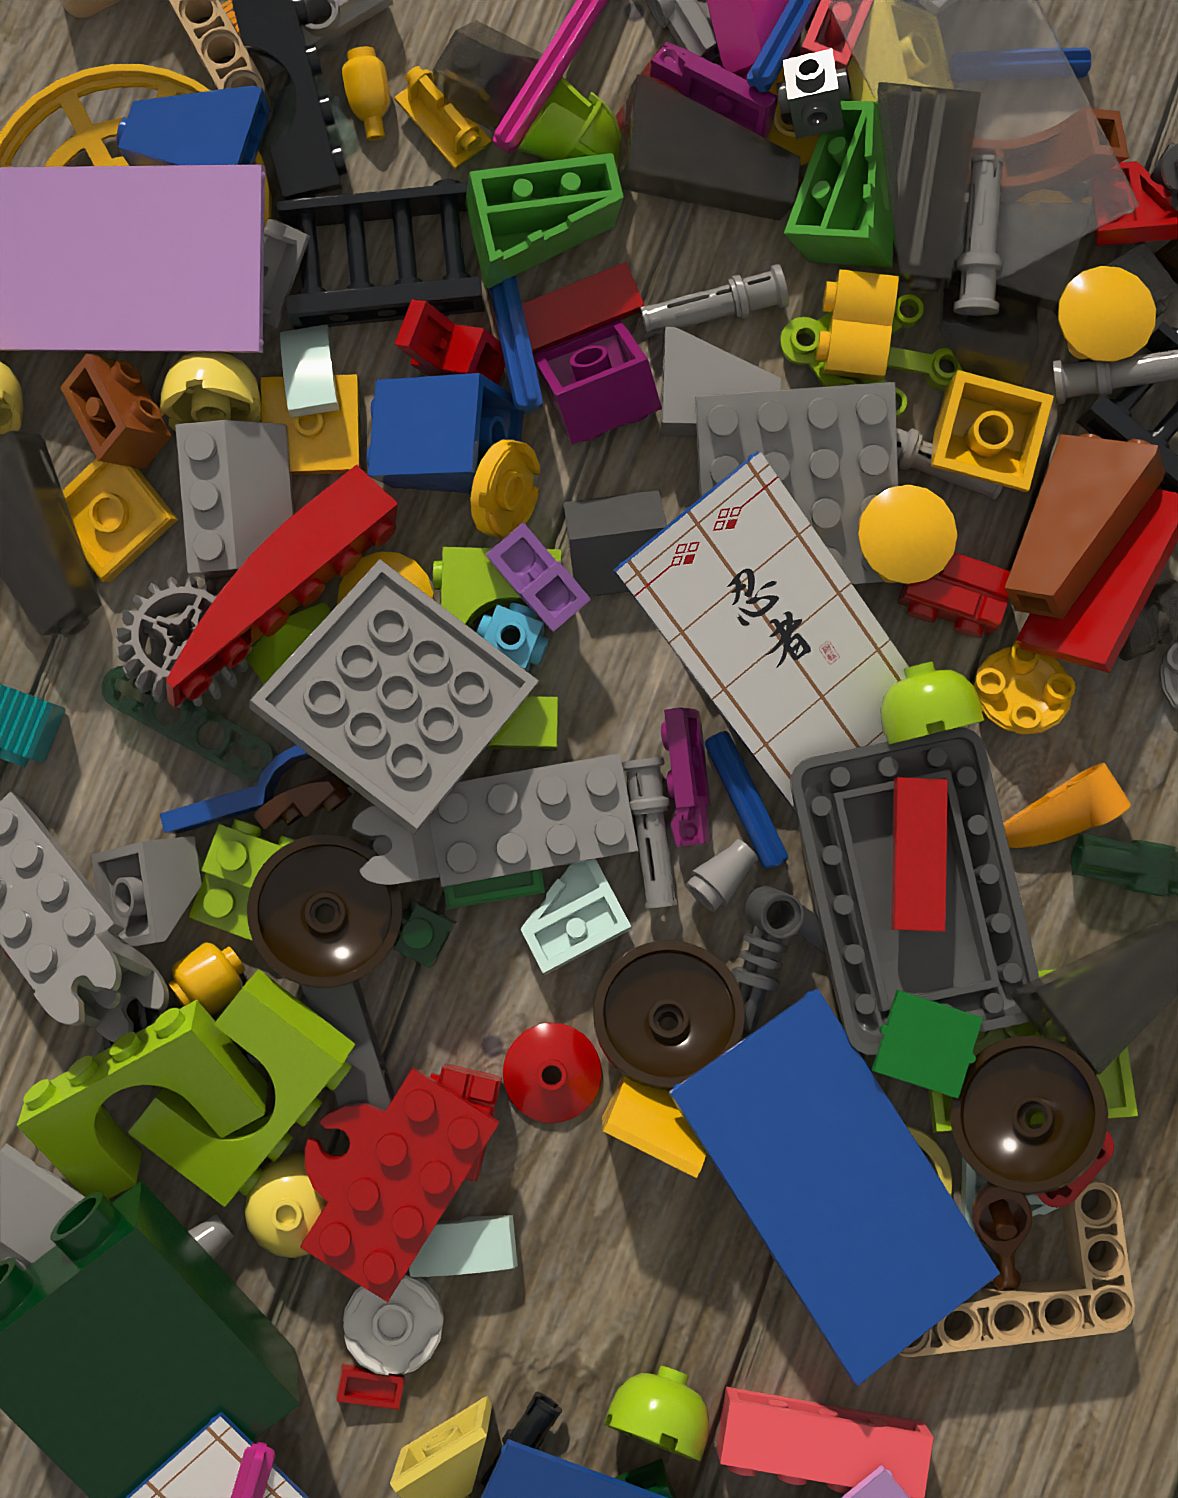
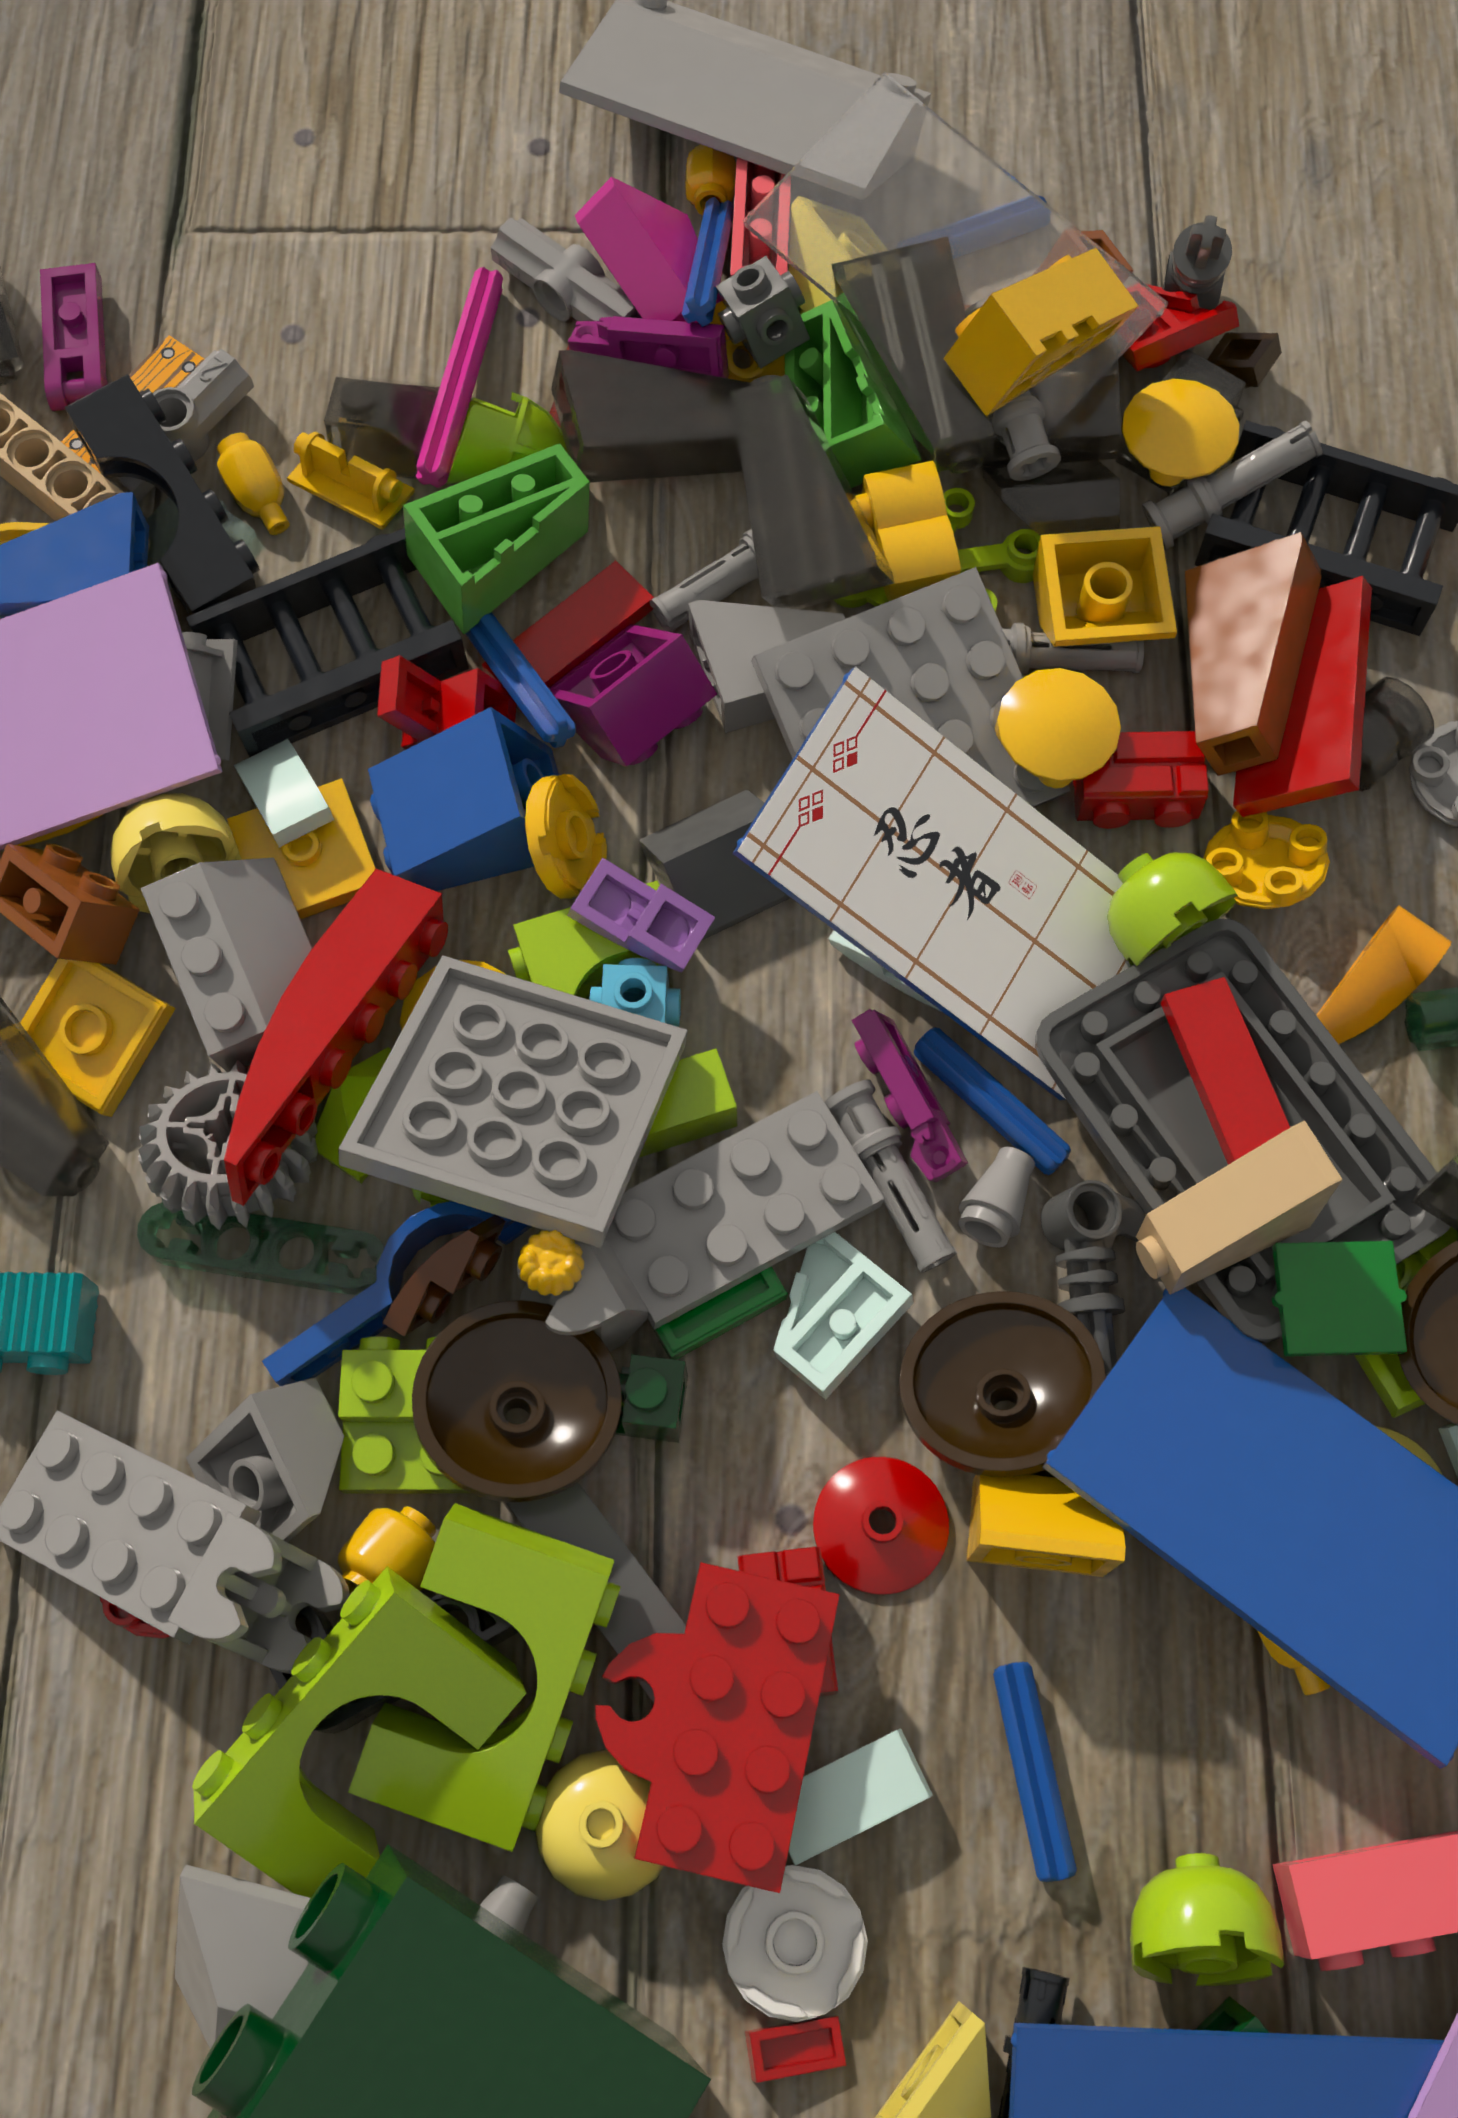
camera: 15 degrees left, 15 degrees down
none -> yellow piece [518,1230,584,1296]
none -> clear smoke slope [731,375,894,609]
none -> yellow wedge [943,248,1139,417]
none -> blue axle [993,1662,1077,1883]
none -> tan slope [1136,1121,1343,1294]

